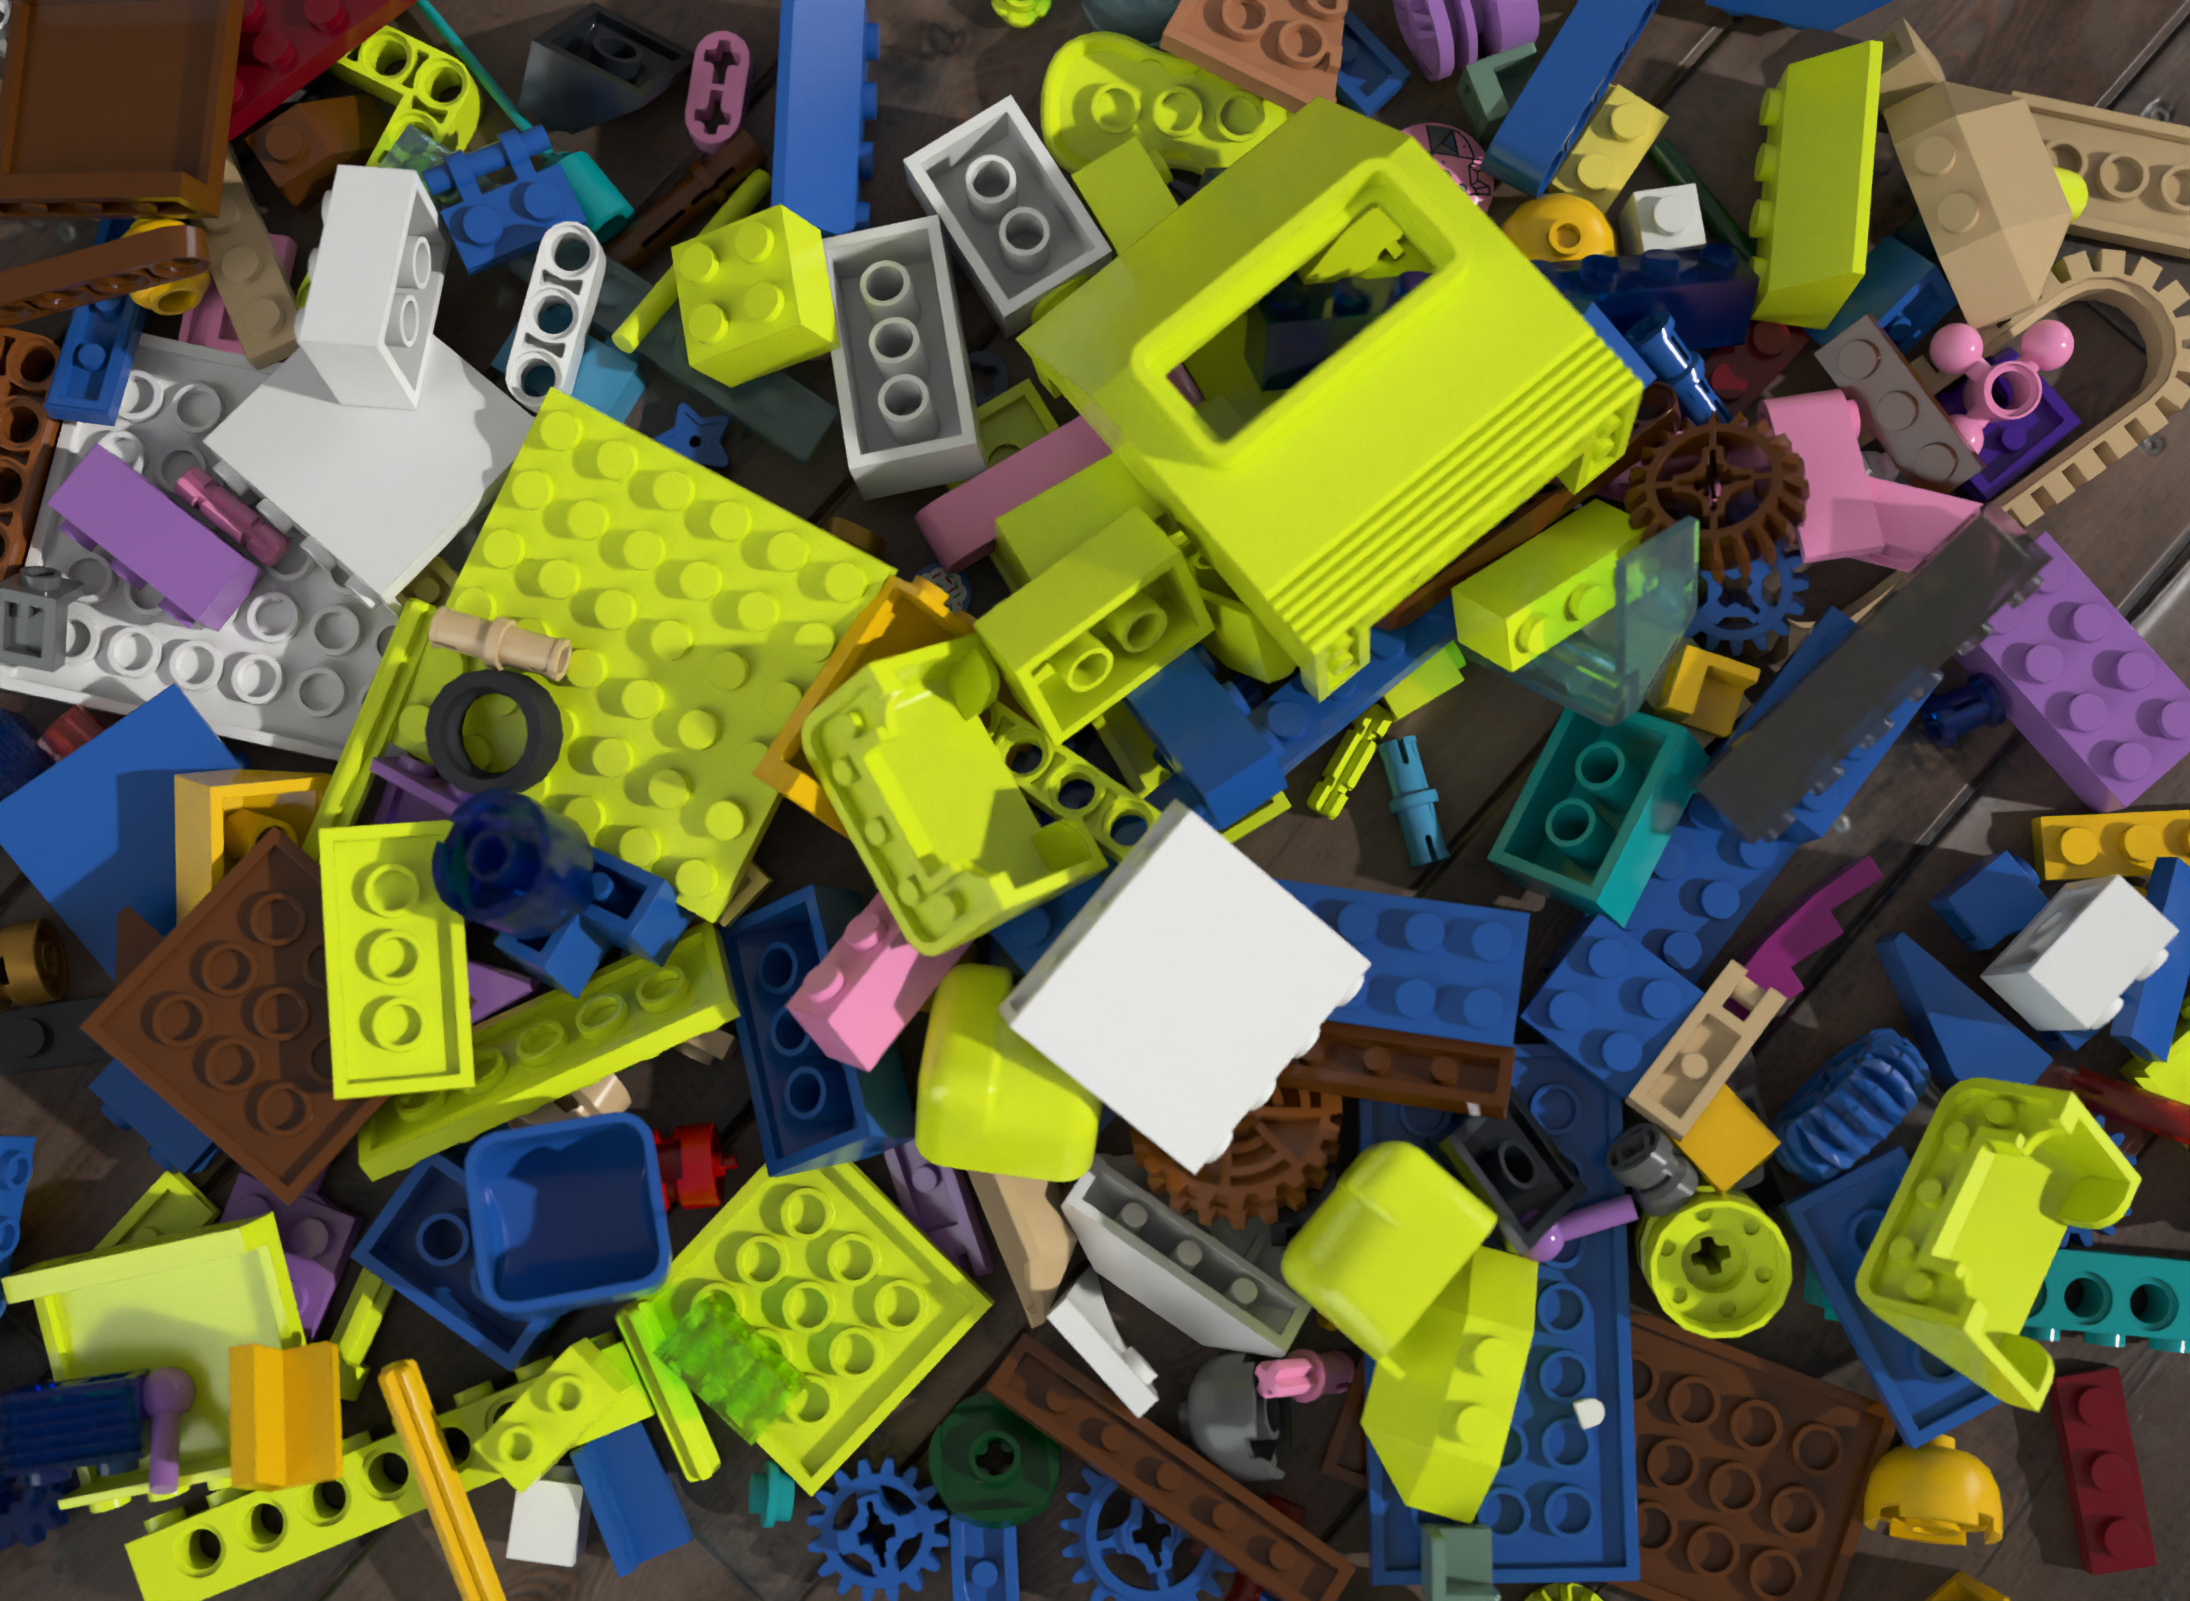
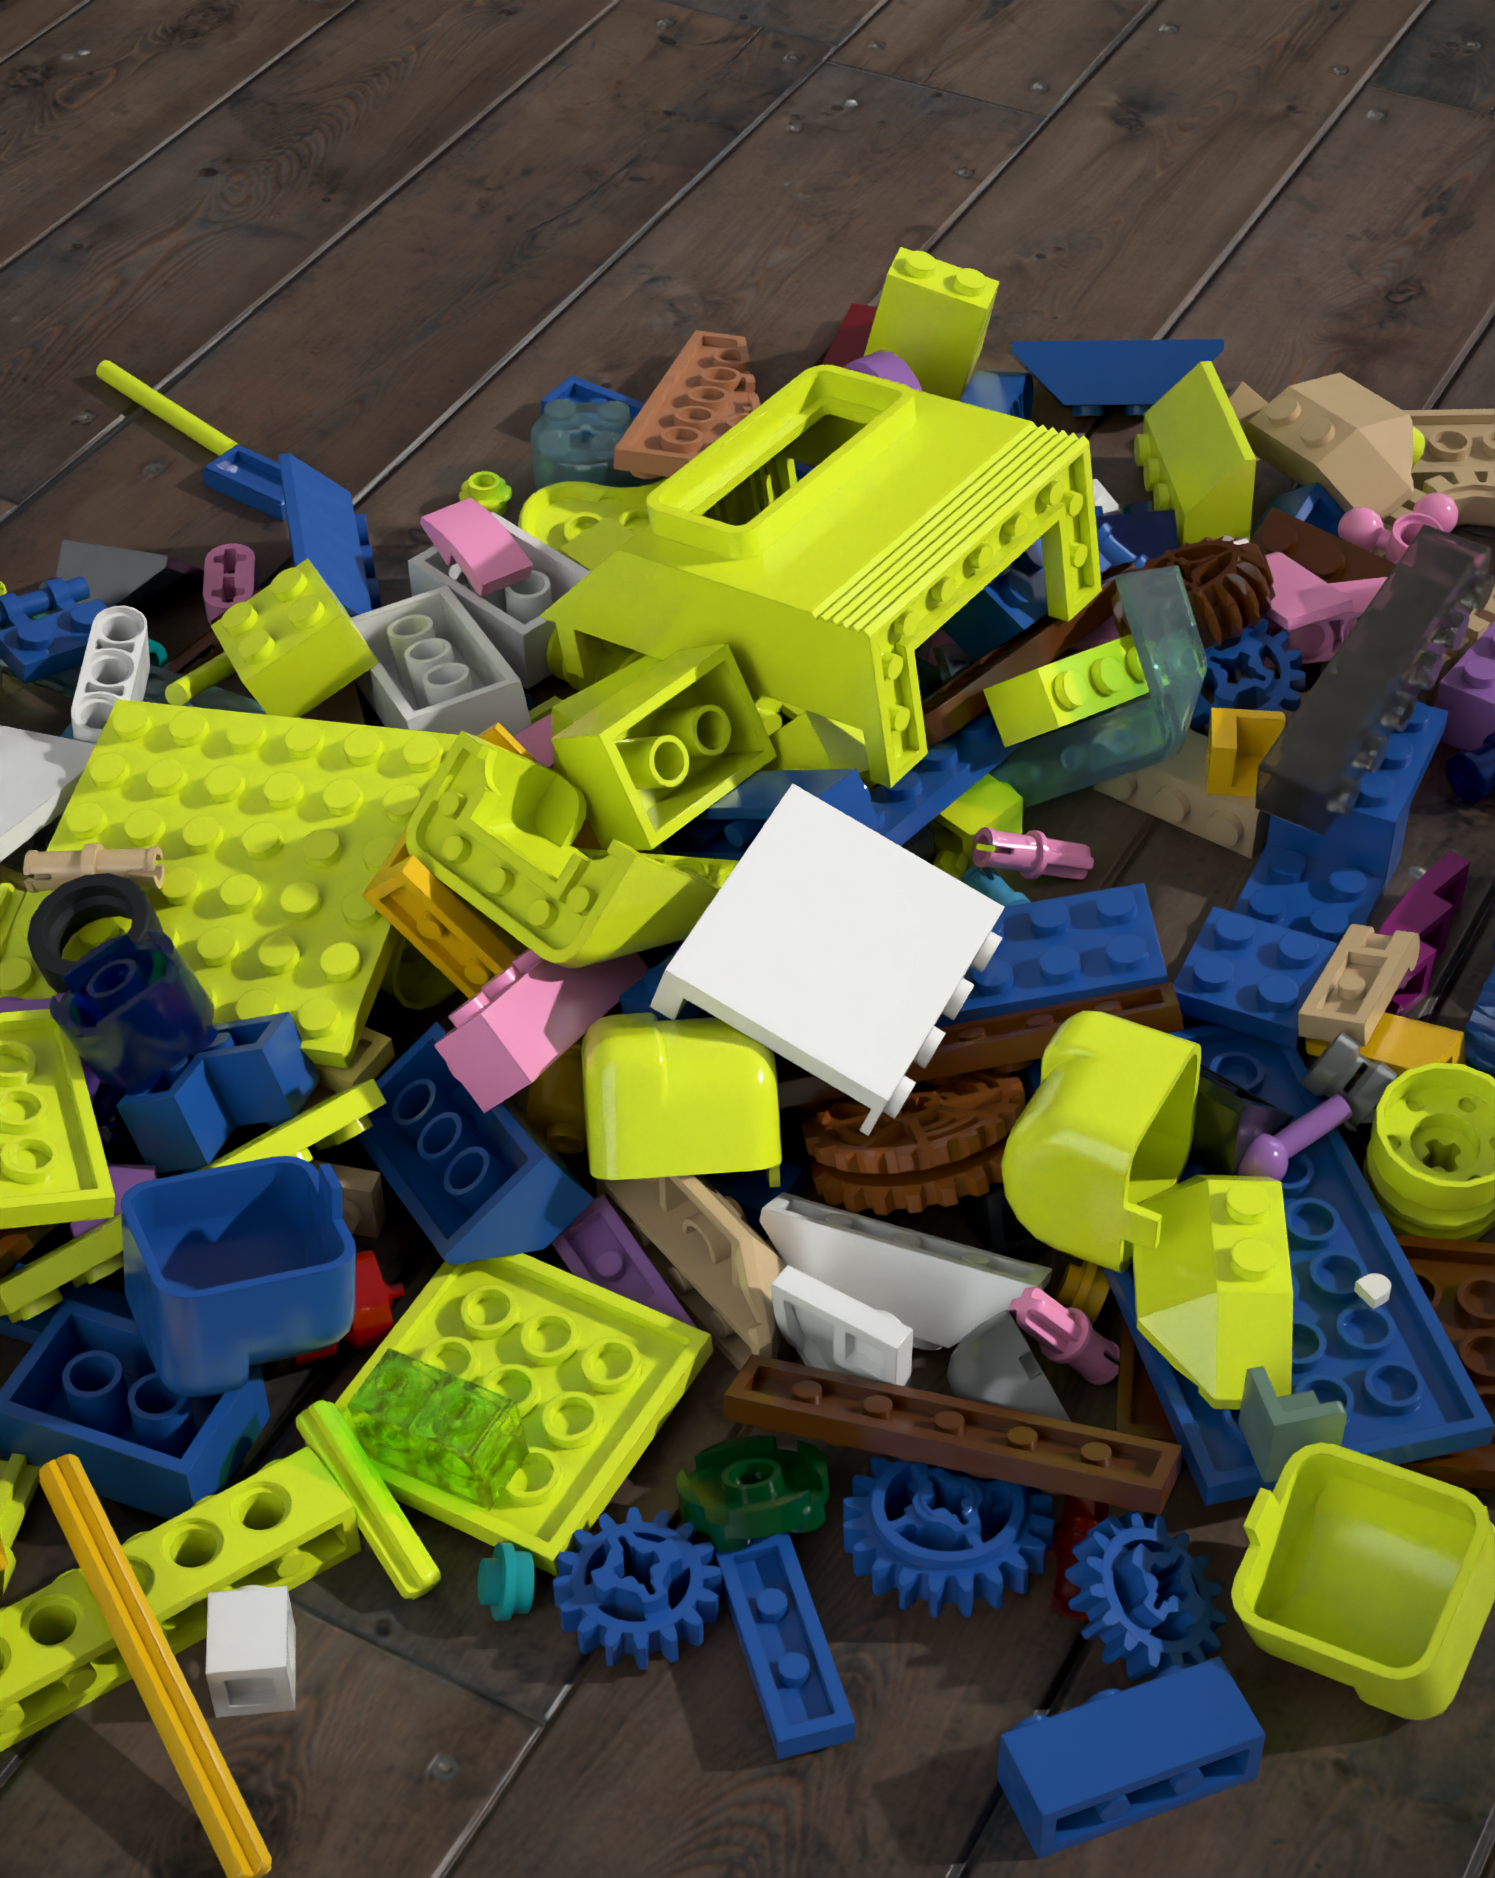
camera: 10 degrees left, 40 degrees down
neon yellow brick [473,1337,633,1494] -> none
blue panel [570,1419,694,1578] -> none
teal brick [1487,689,1711,929] -> none
none -> bright pink slope [420,497,533,598]
none -> bright pink axle [972,827,1094,880]

